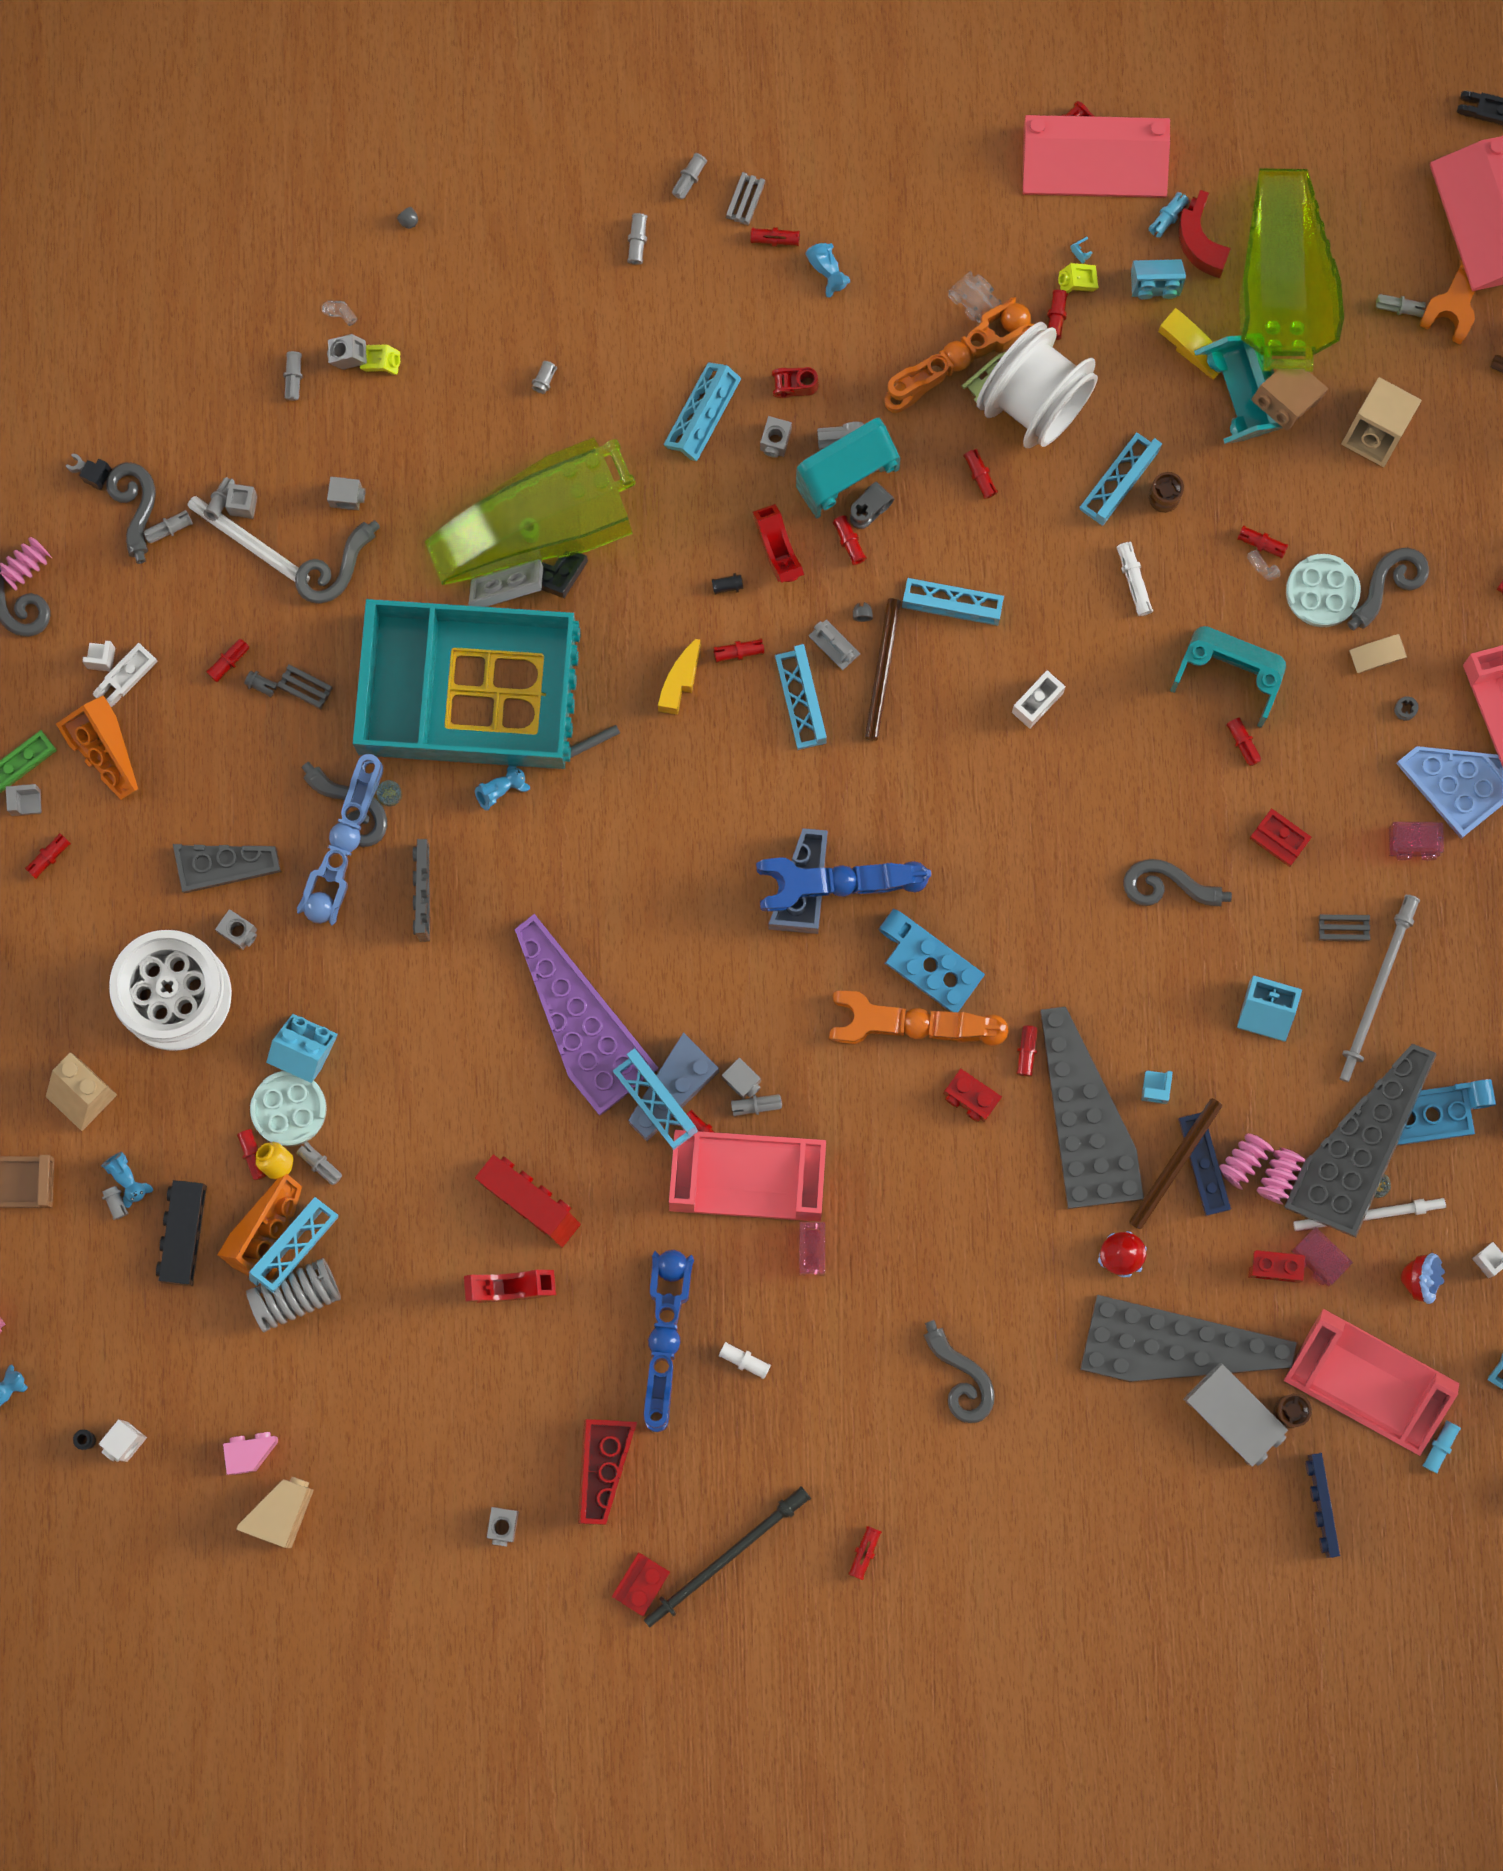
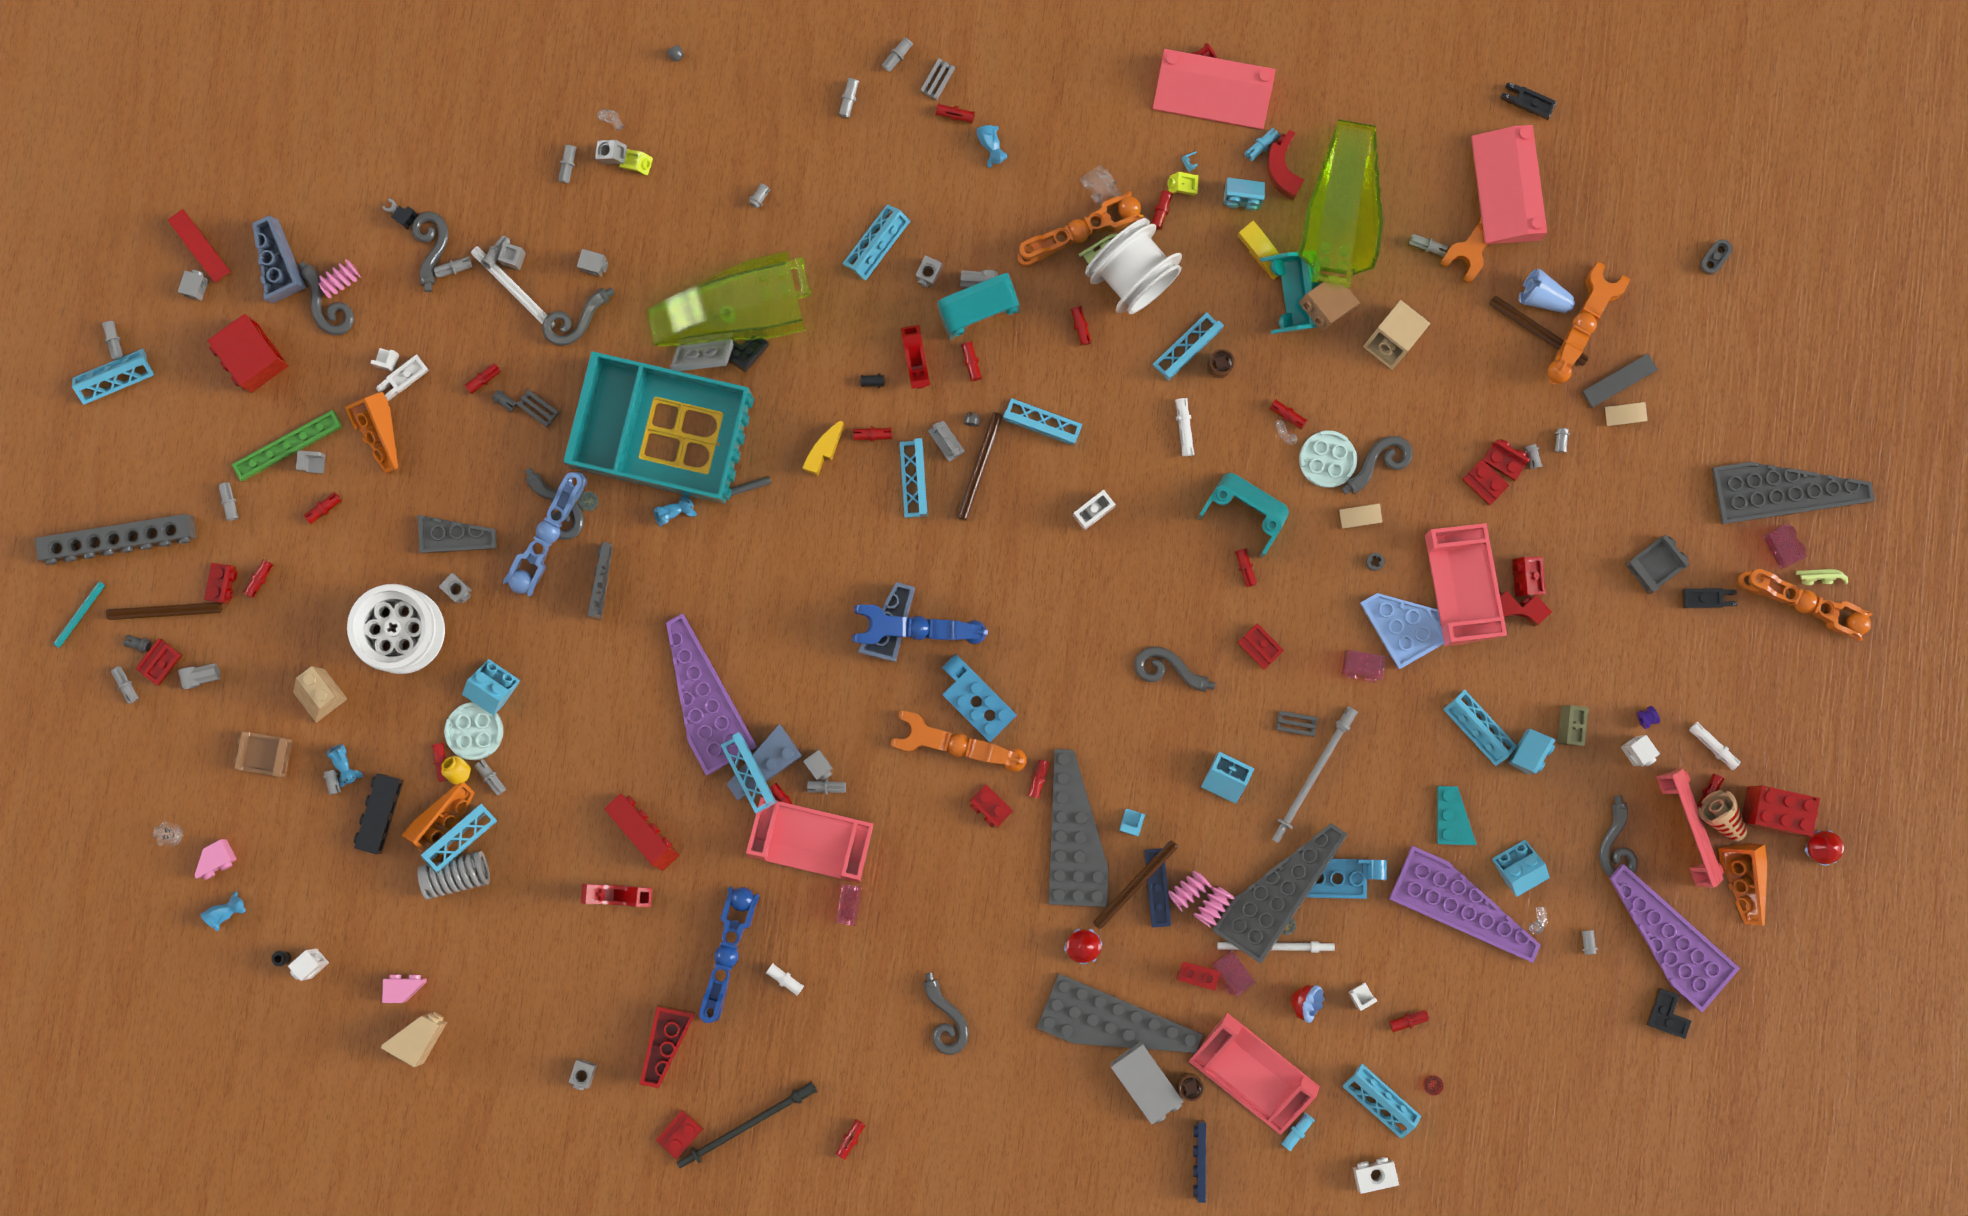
camera: 10 degrees right, 5 degrees up
red piece [772,367,819,398] -> none
dark grey piece [850,482,895,529] -> none

